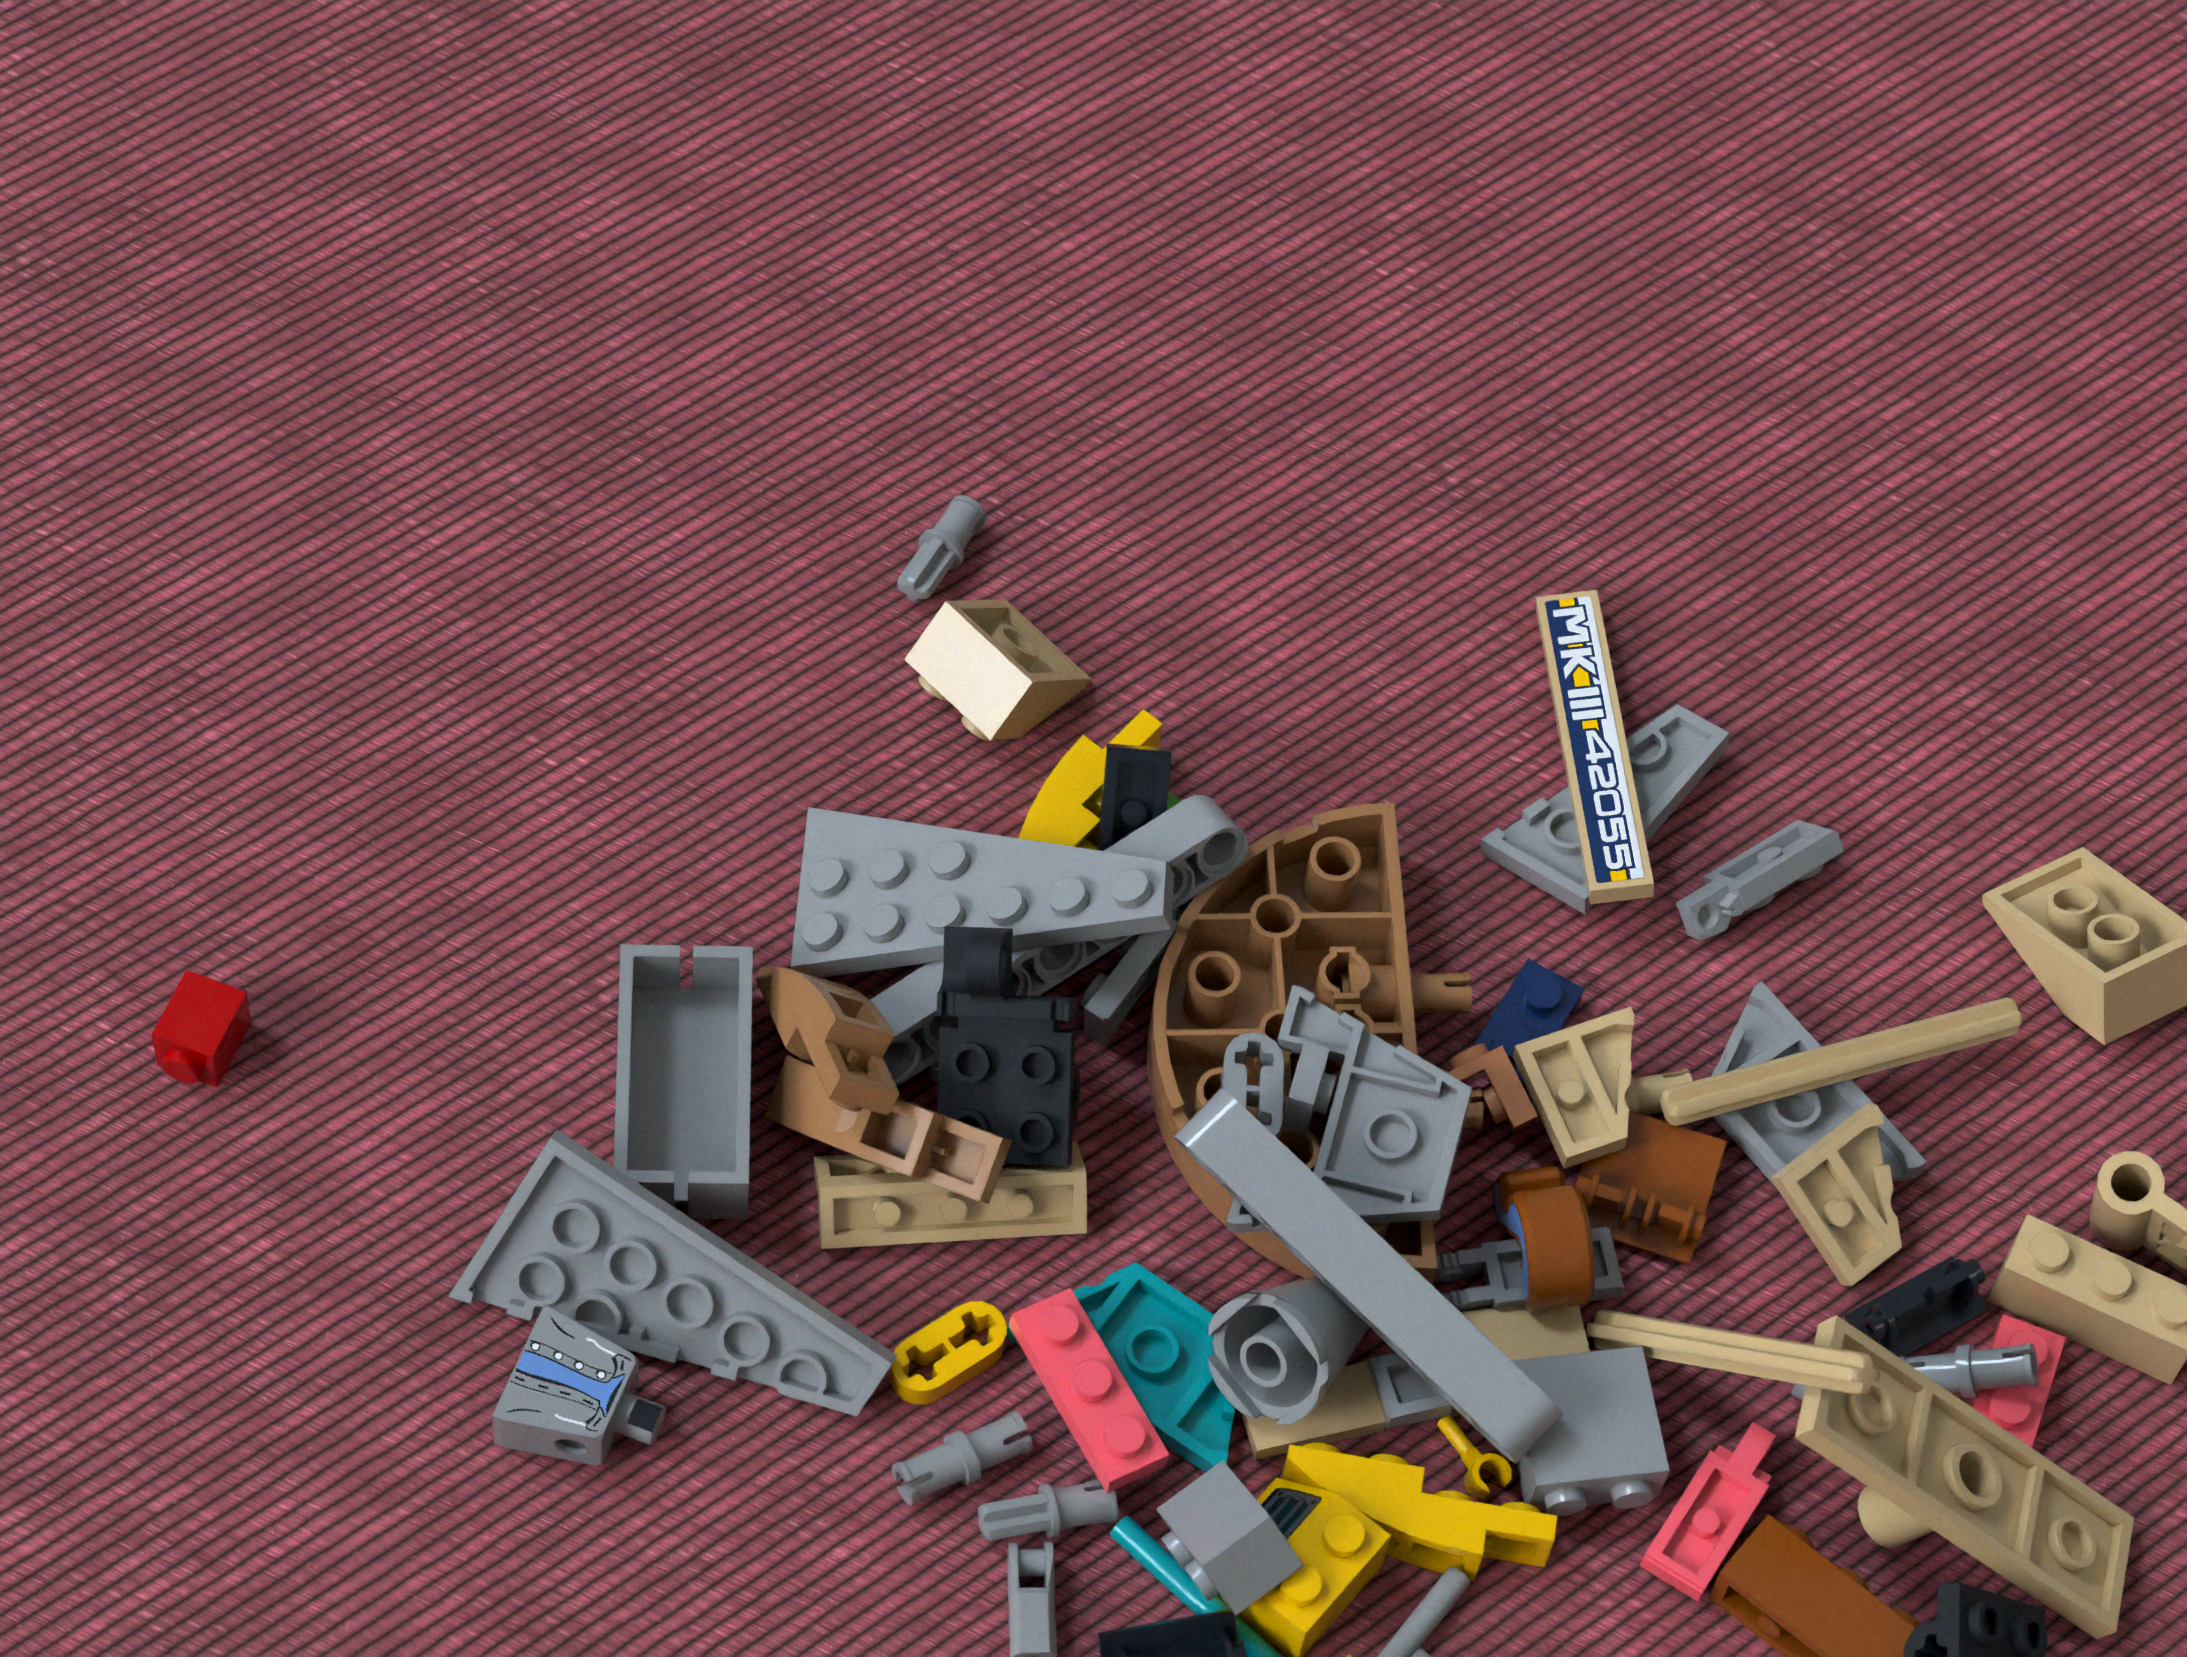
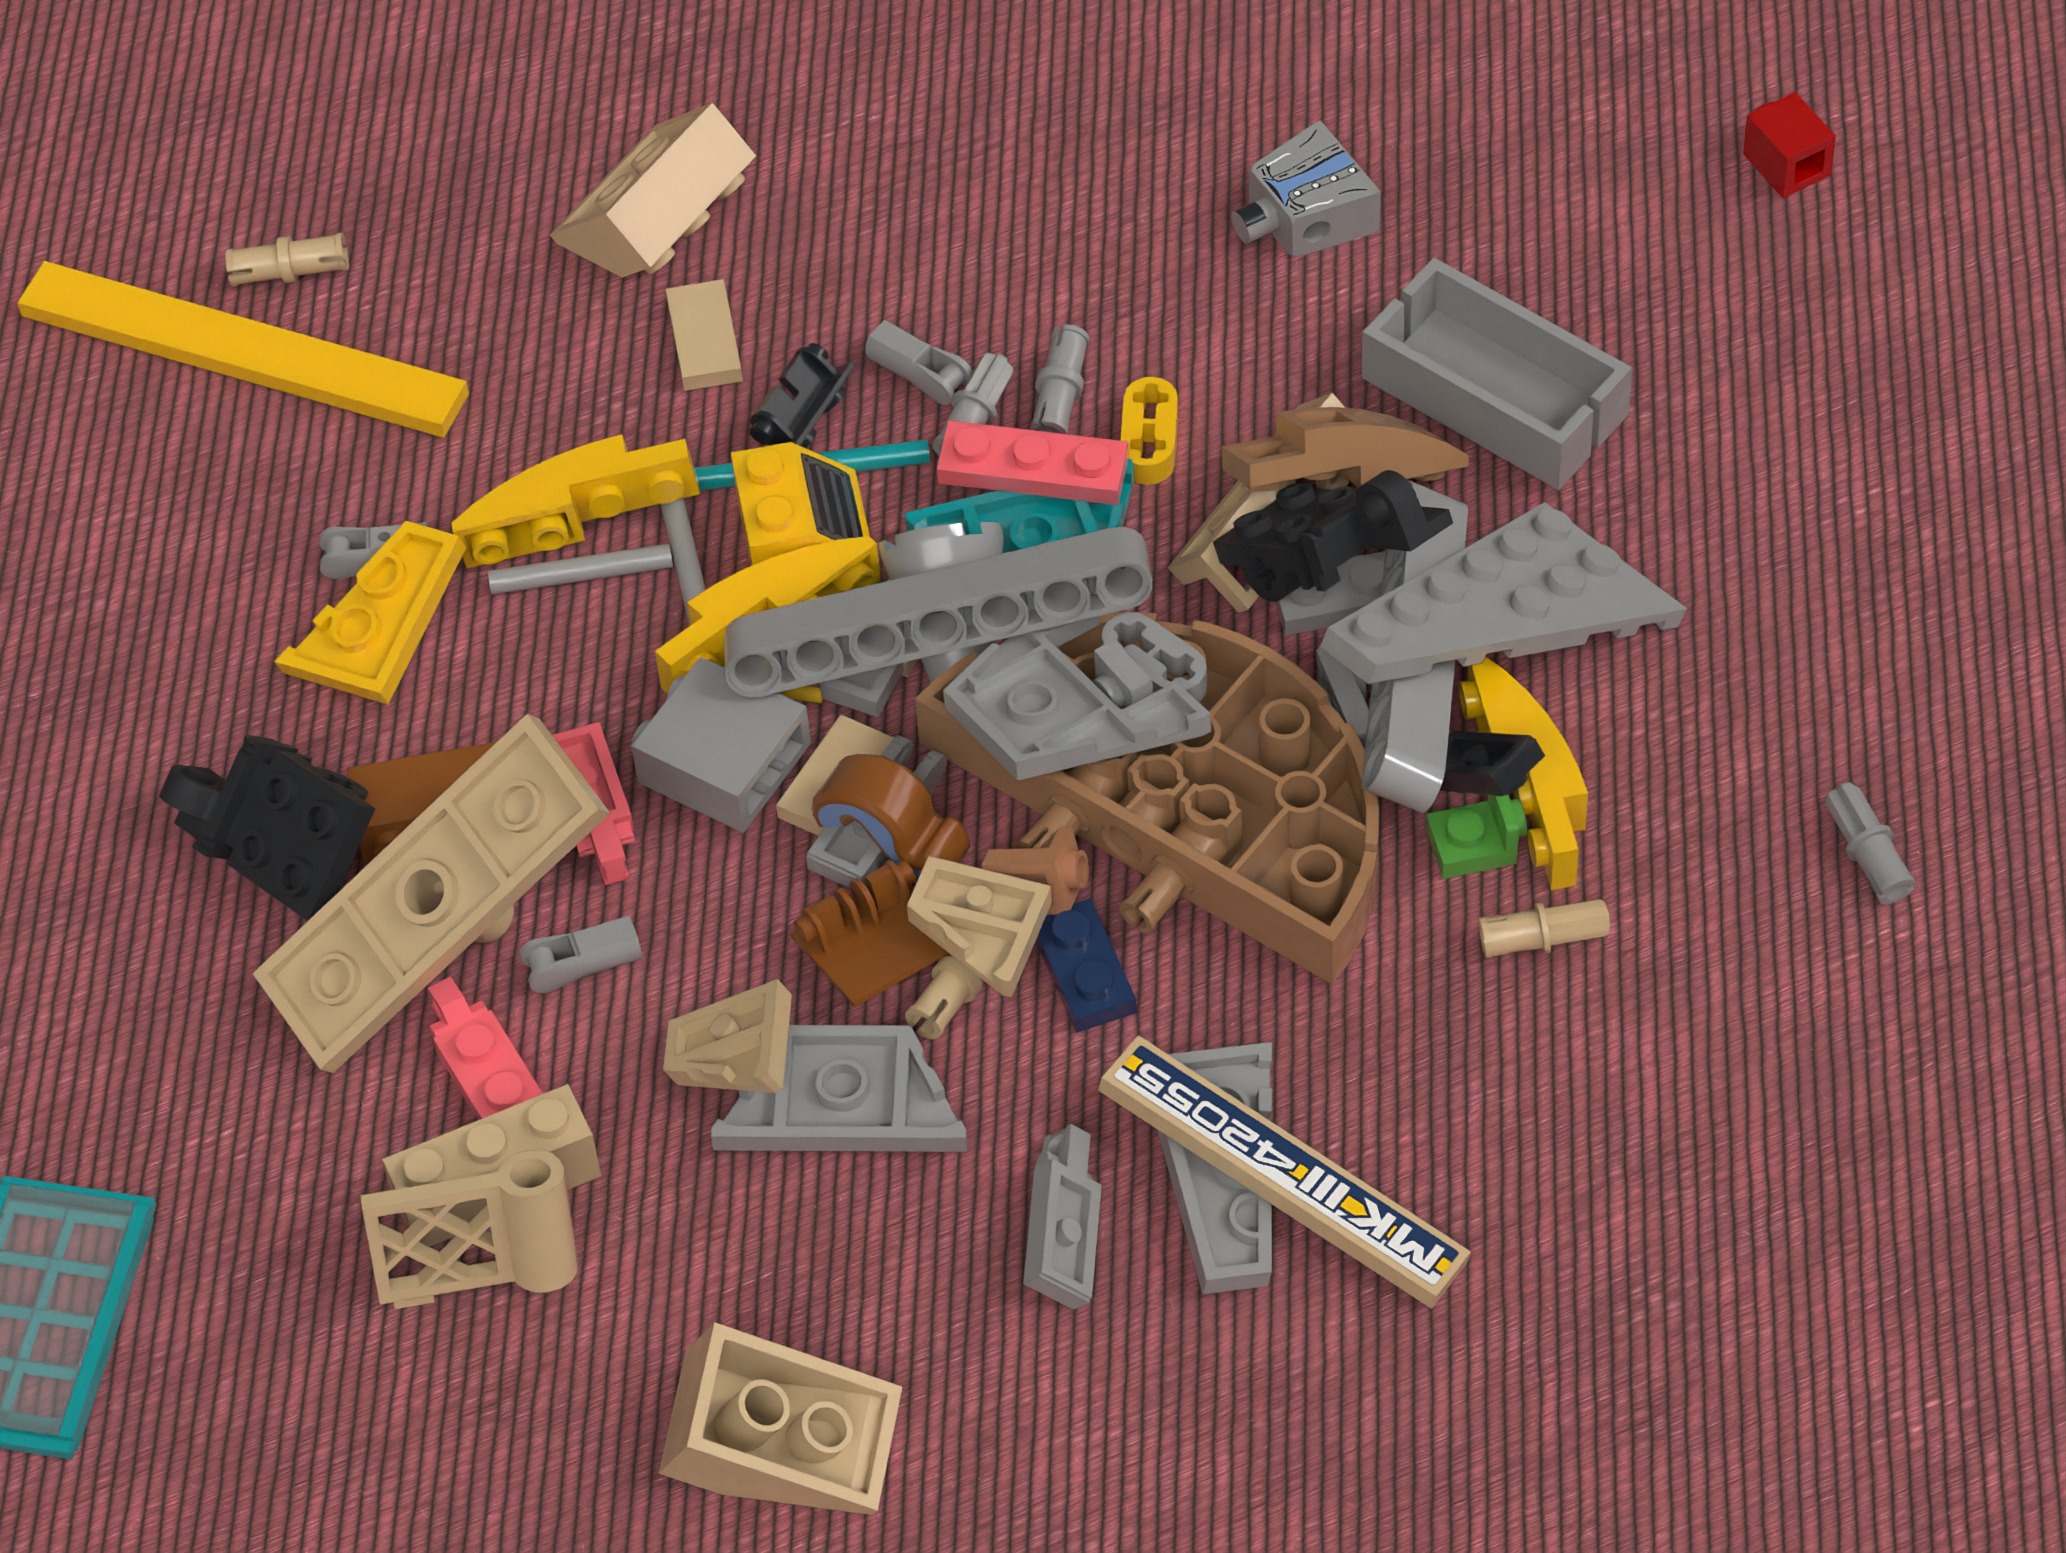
camera: 140 degrees right, 5 degrees down
light grey wing [448,1130,897,1416] -> none
medium nougat slope [755,966,900,1115] -> none
tan slope [904,599,1091,741] -> none
light grey brick [1156,1460,1304,1615] -> none
tan axle [1586,1309,1880,1395] -> none
tan axle [1660,998,2022,1126] -> none
black hinge [1844,1256,1991,1357] -> none
light grey pin [1899,1343,2039,1398] -> none
none -> tan axle [1478,899,1610,959]

